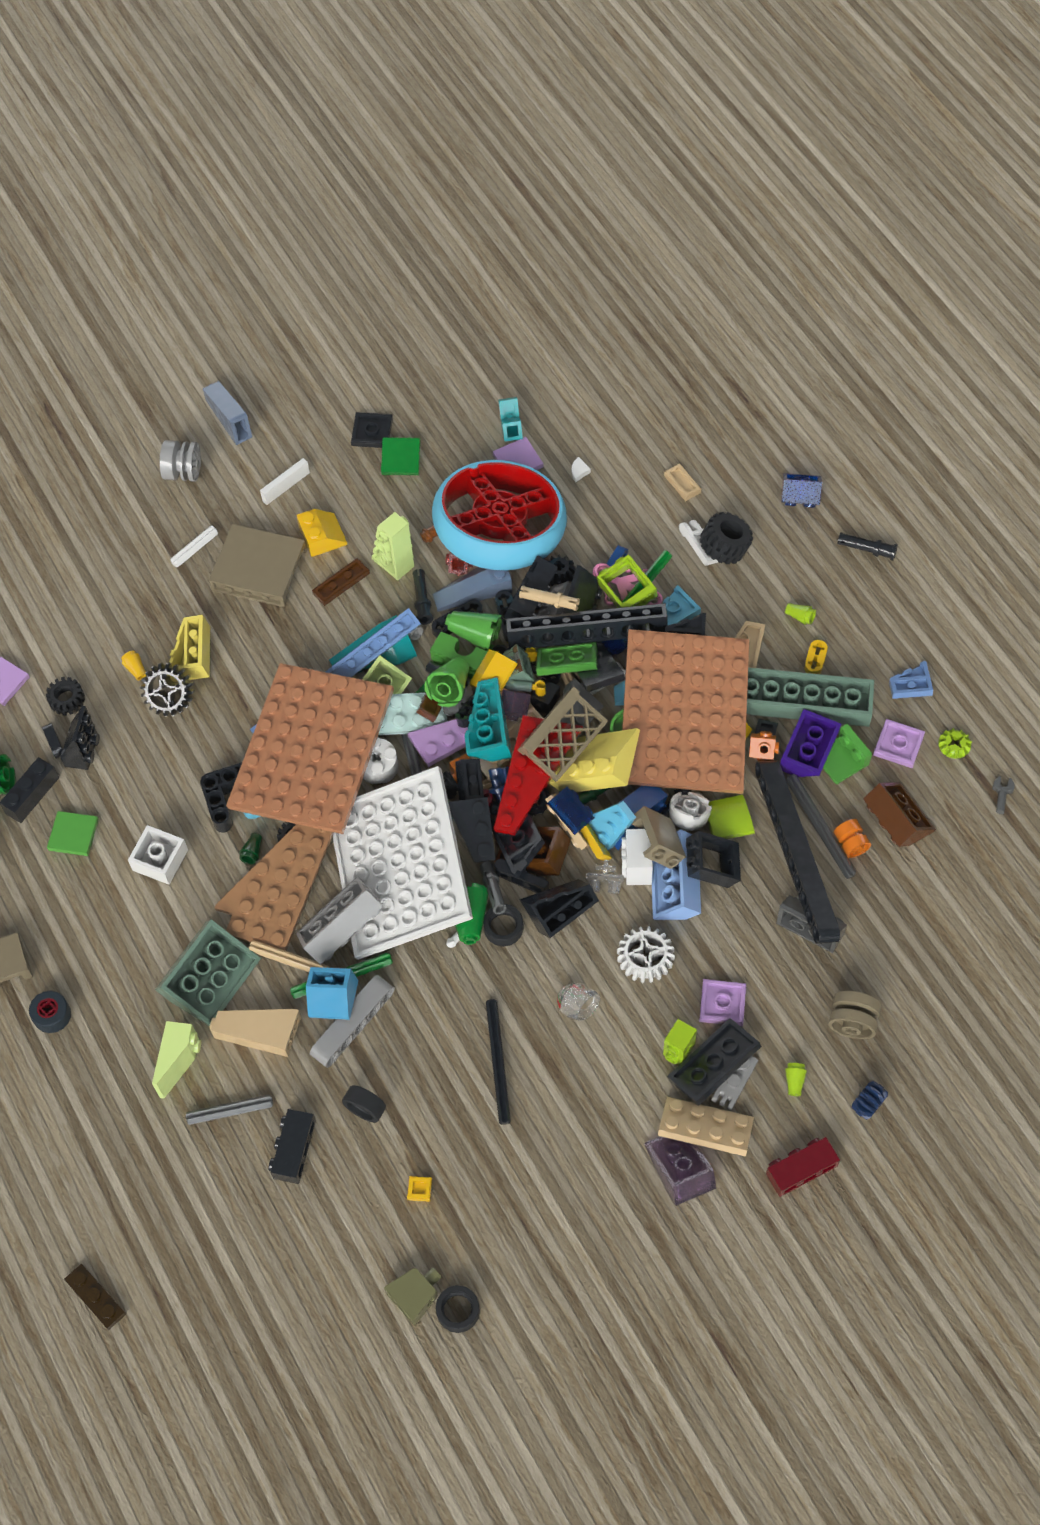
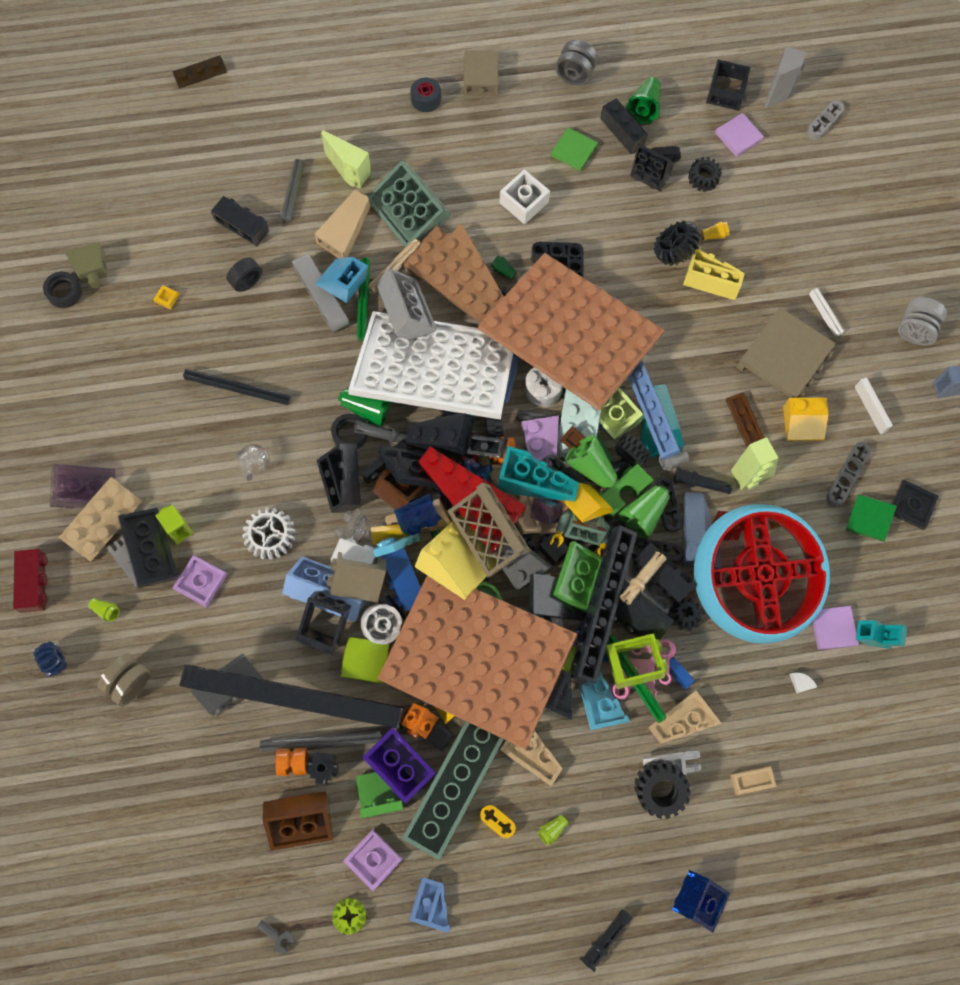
camera: 105 degrees right, 10 degrees up
none -> black brick [307,752,338,785]
none -> black tyre [614,434,651,467]
none -> tan wing [648,691,722,744]
none -> dark grey beam [826,442,871,506]

